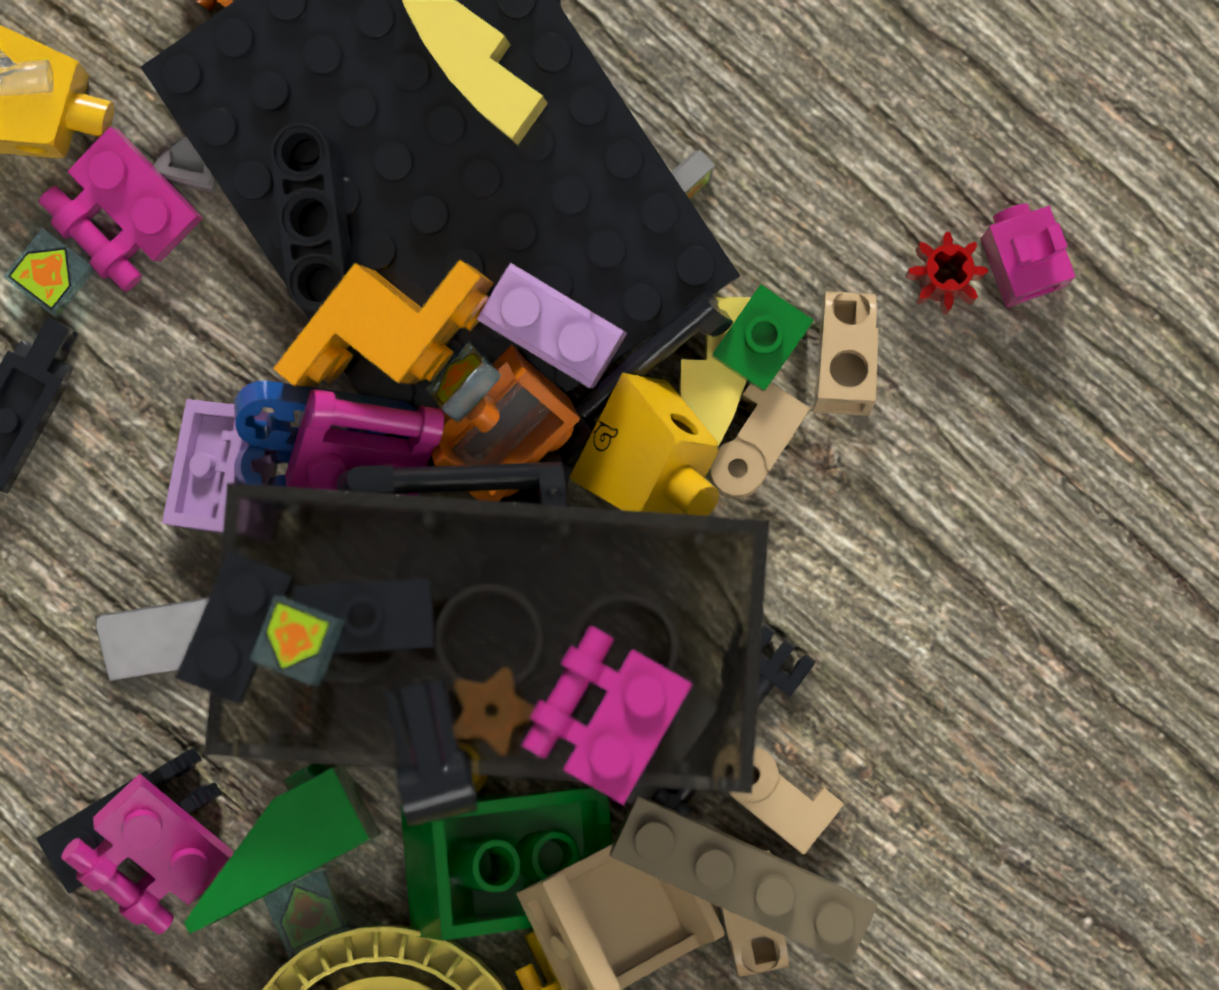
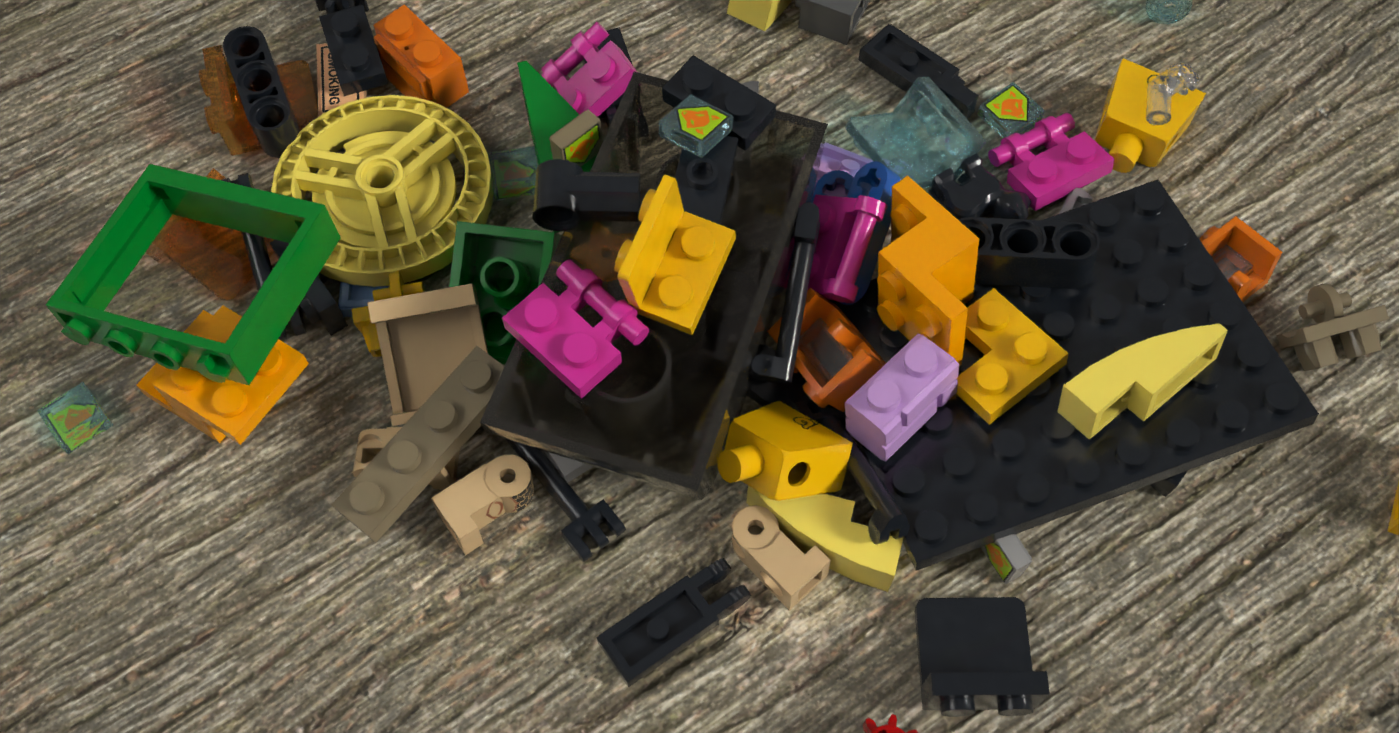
camera: 105 degrees right, 20 degrees down
clear light blue tile [426,341,501,423] -> none
green bracket [712,284,814,392] -> none
tan leg [813,291,879,416] -> none
none -> dark tan tile [549,109,604,167]
none -> black hinge [597,558,752,687]
none -> yellow bracket [614,175,736,335]
none -> clear light blue bracket [845,76,987,188]
none -> black bracket [915,597,1050,717]
none -> black animal [928,153,1031,220]
none -> yellow plate [956,288,1069,425]

